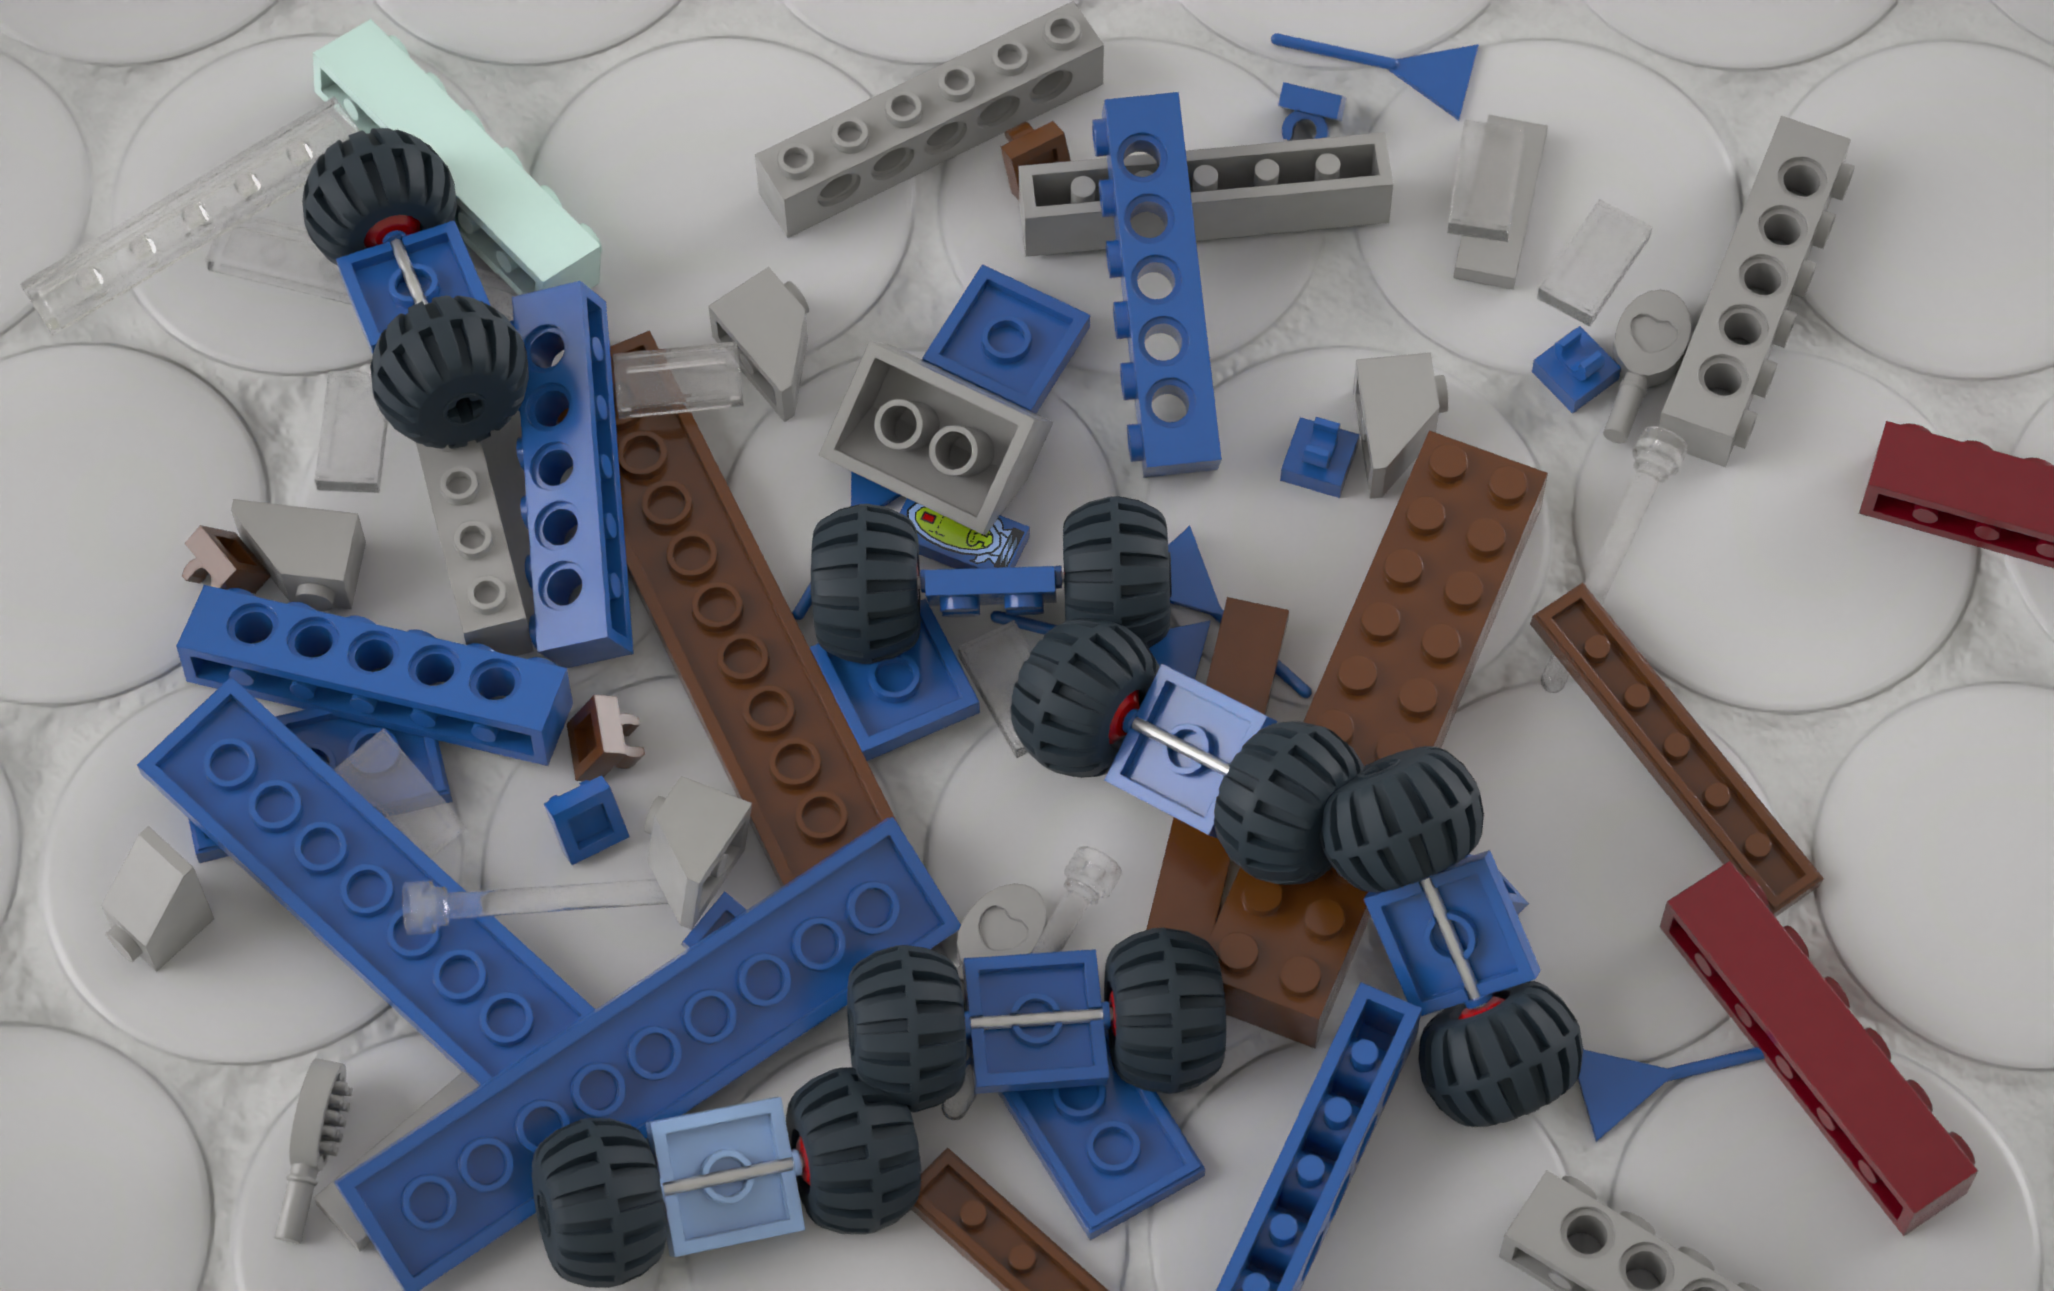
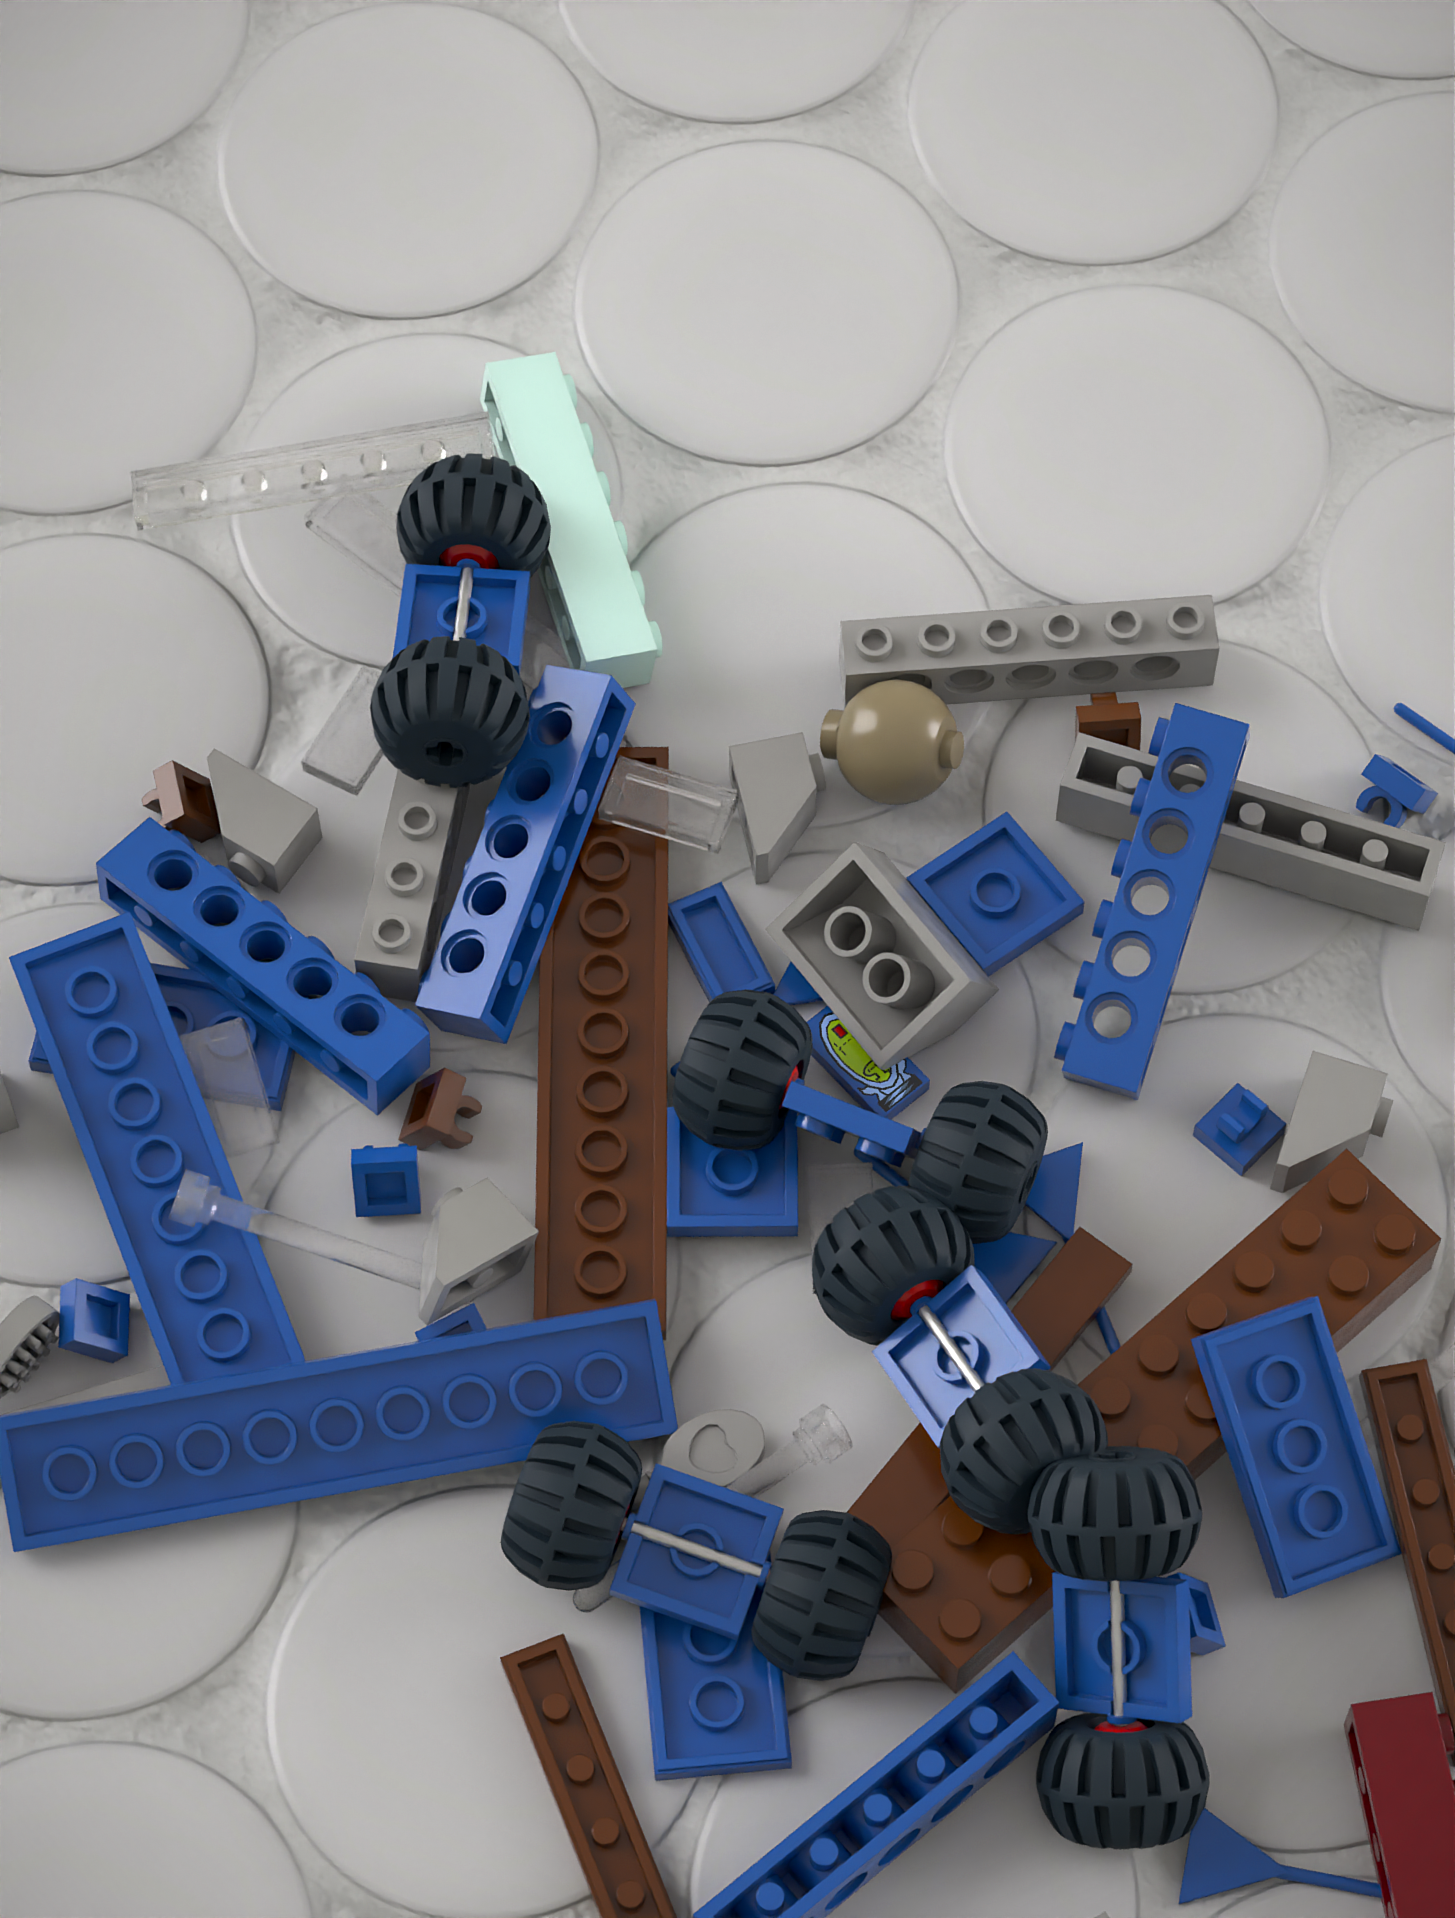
camera: 25 degrees right, 0 degrees up
black plate [532,1067,922,1288] -> none
none -> blue plate [58,1278,130,1363]
none -> blue tile [668,882,775,1003]
none -> dark tan brick [820,680,964,805]
none -> blue tile [1191,1296,1402,1598]

